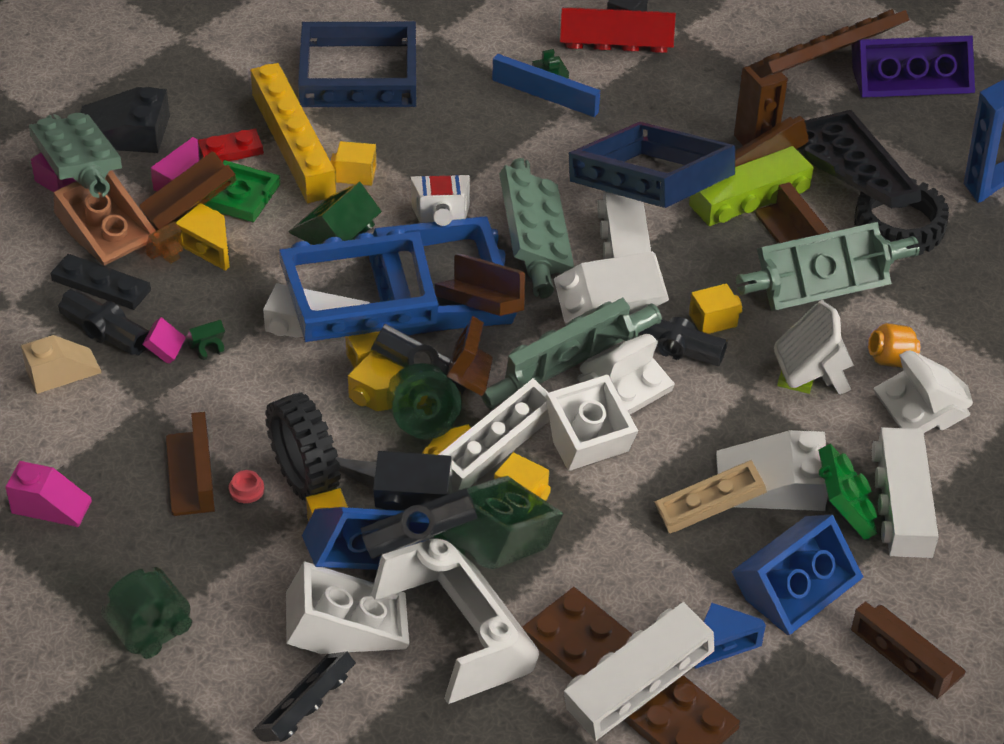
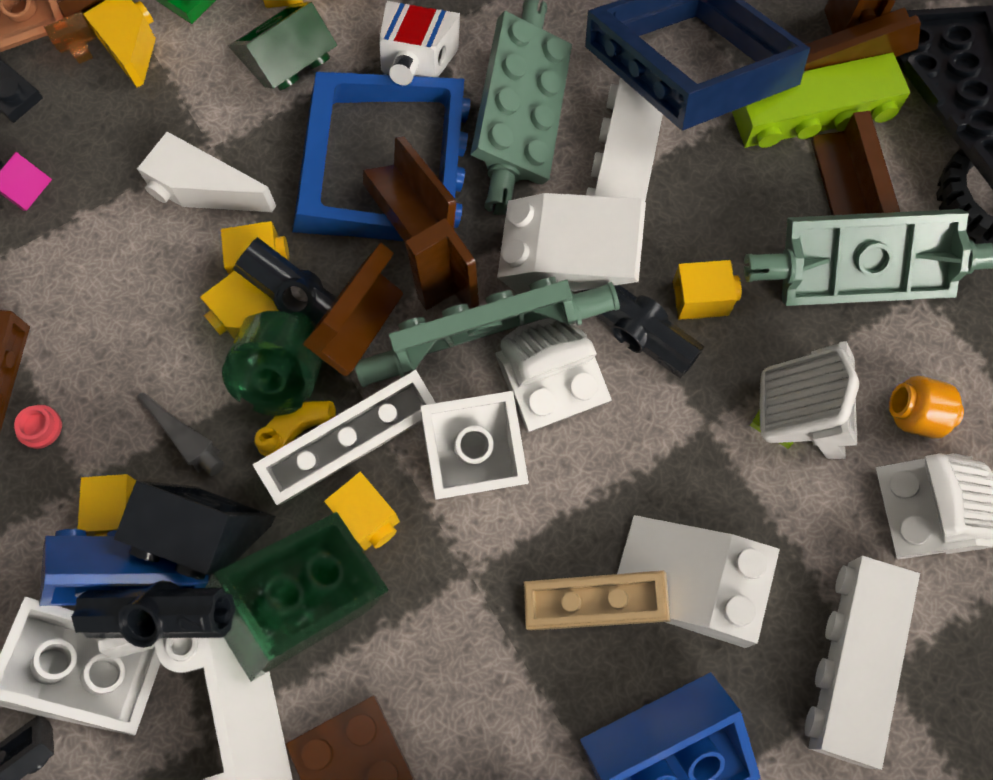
camera: 20 degrees right, 25 degrees up
dark green tile [186,319,225,360] -> none
black tyre [265,392,341,501] -> none
blue windscreen [279,229,438,342] -> none
green plate [818,443,877,540] -> none
none -> reddish brown panel [405,218,479,311]

